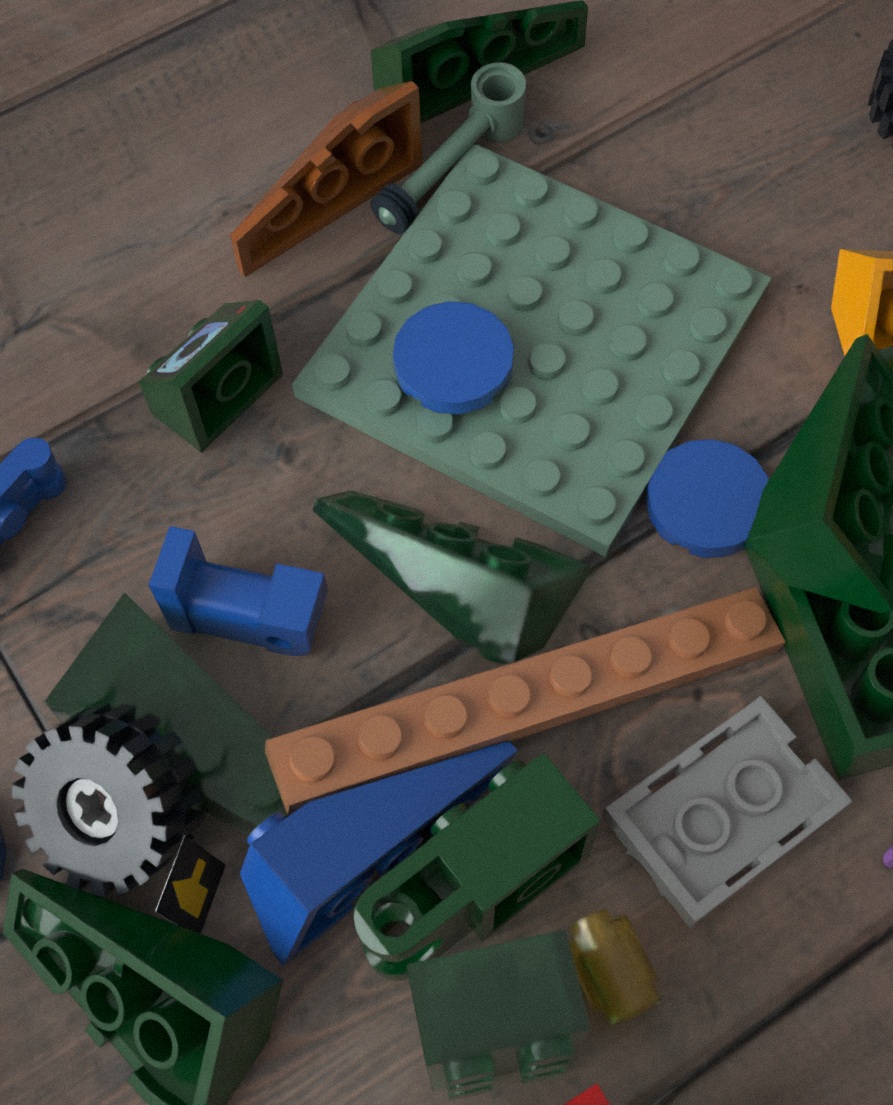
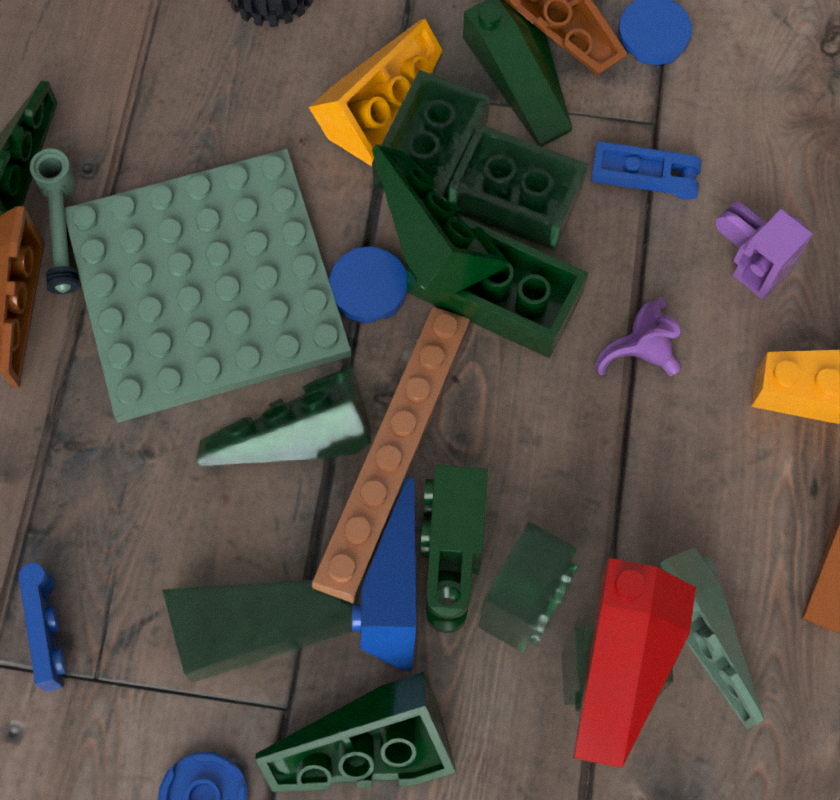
camera: 50 degrees left, 5 degrees up
bush [12,702,203,896] -> none
dark green slope [139,300,283,453] -> none
blue piece [149,526,328,656] -> none
black sticker [155,835,226,934] -> none
blue tile [393,301,514,414] -> none
clear yellow brick [563,909,662,1027] -> none
light grey piece [601,696,853,929] -> none

